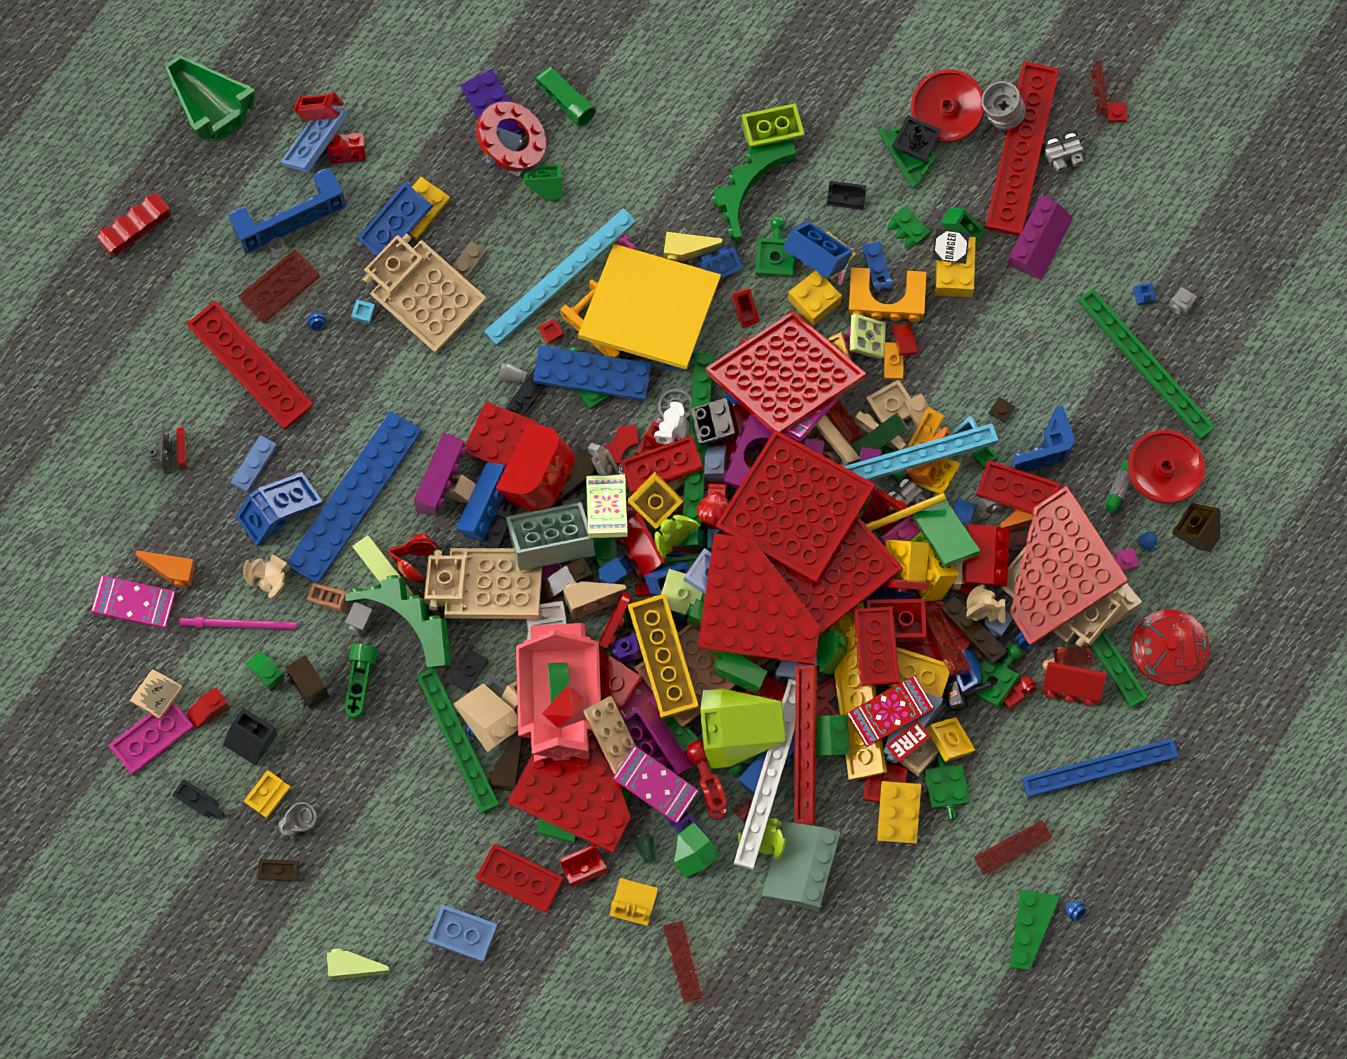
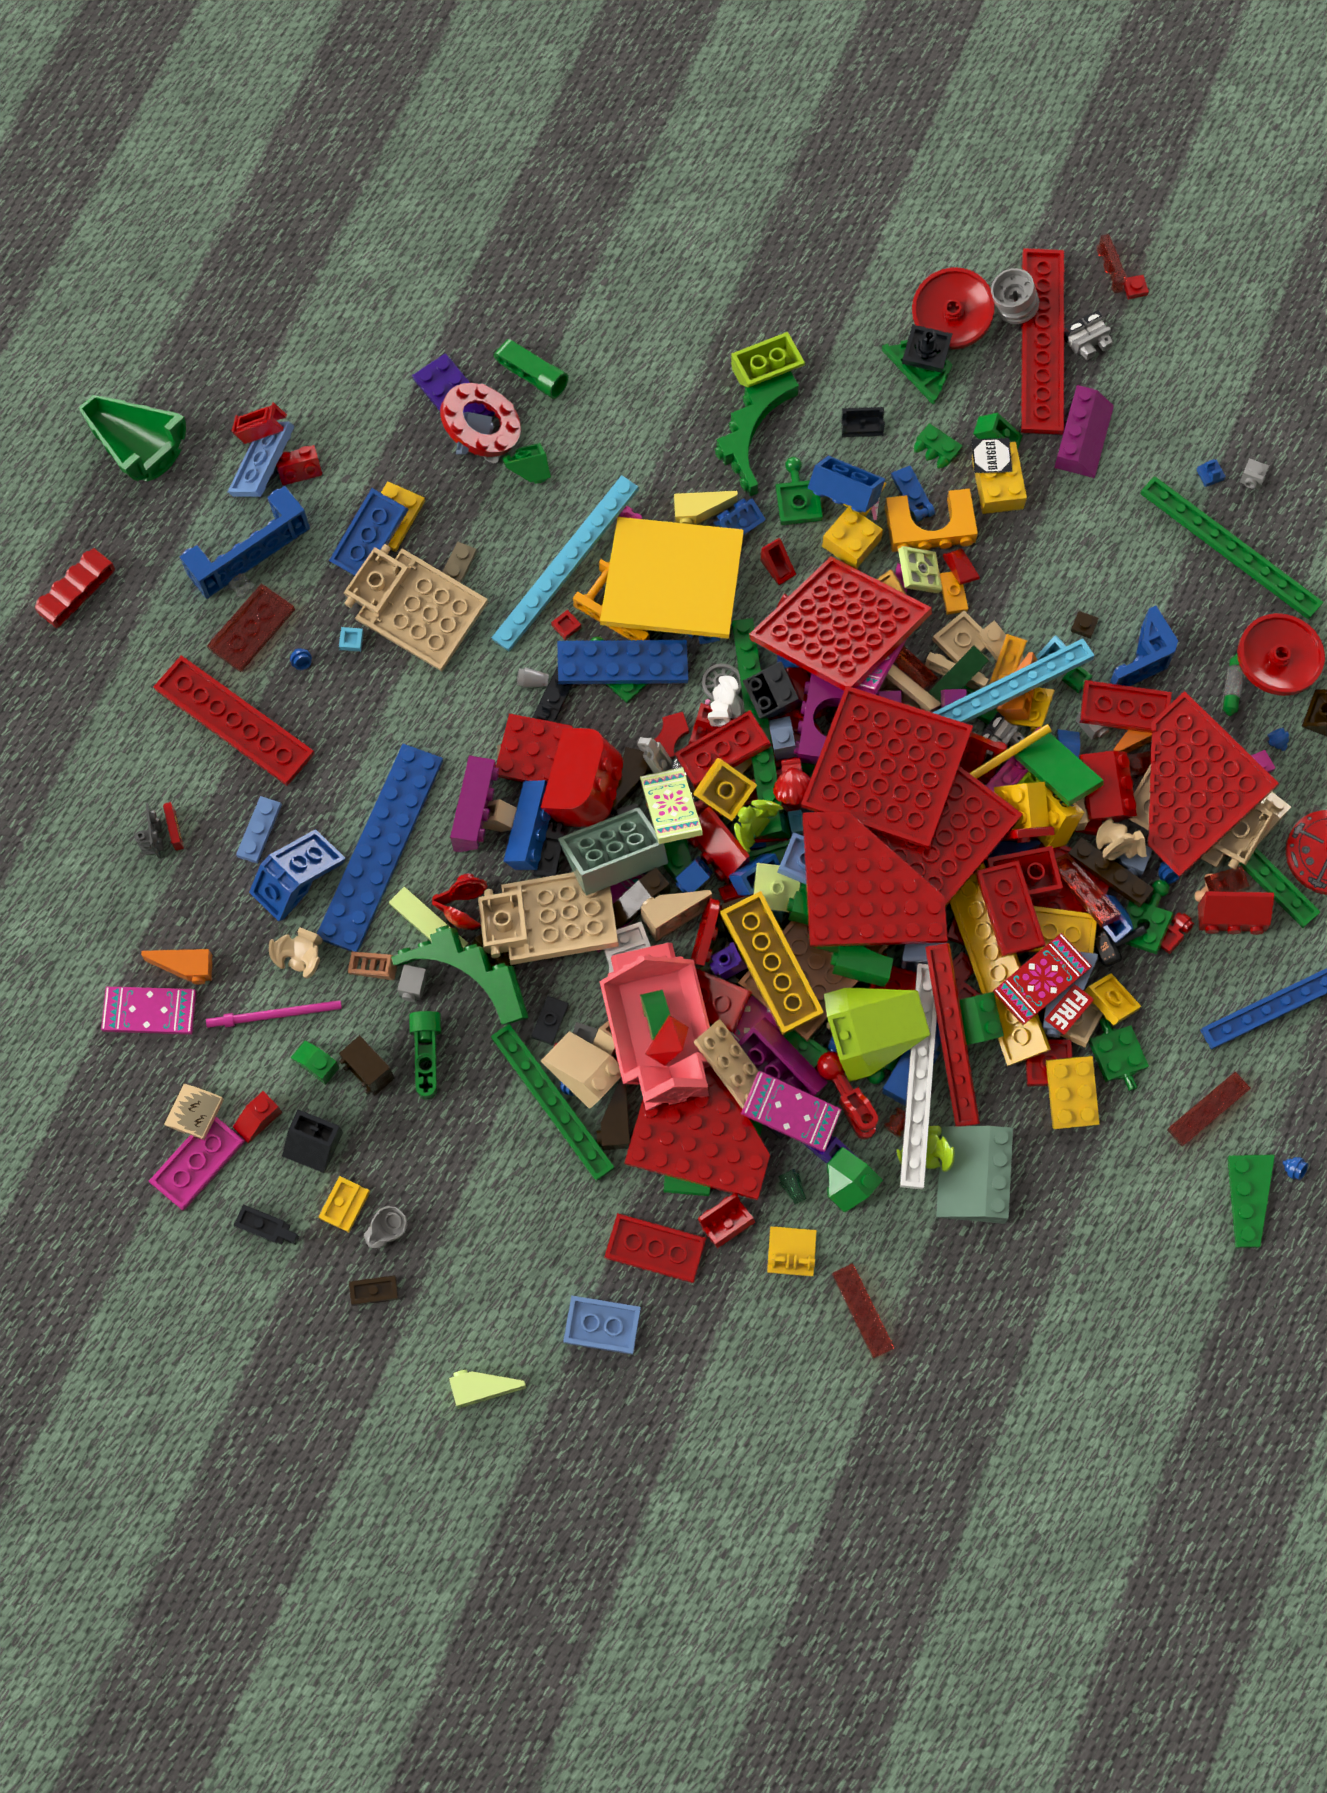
camera: 10 degrees left, 0 degrees up
green slope [817,630,847,675] -> none

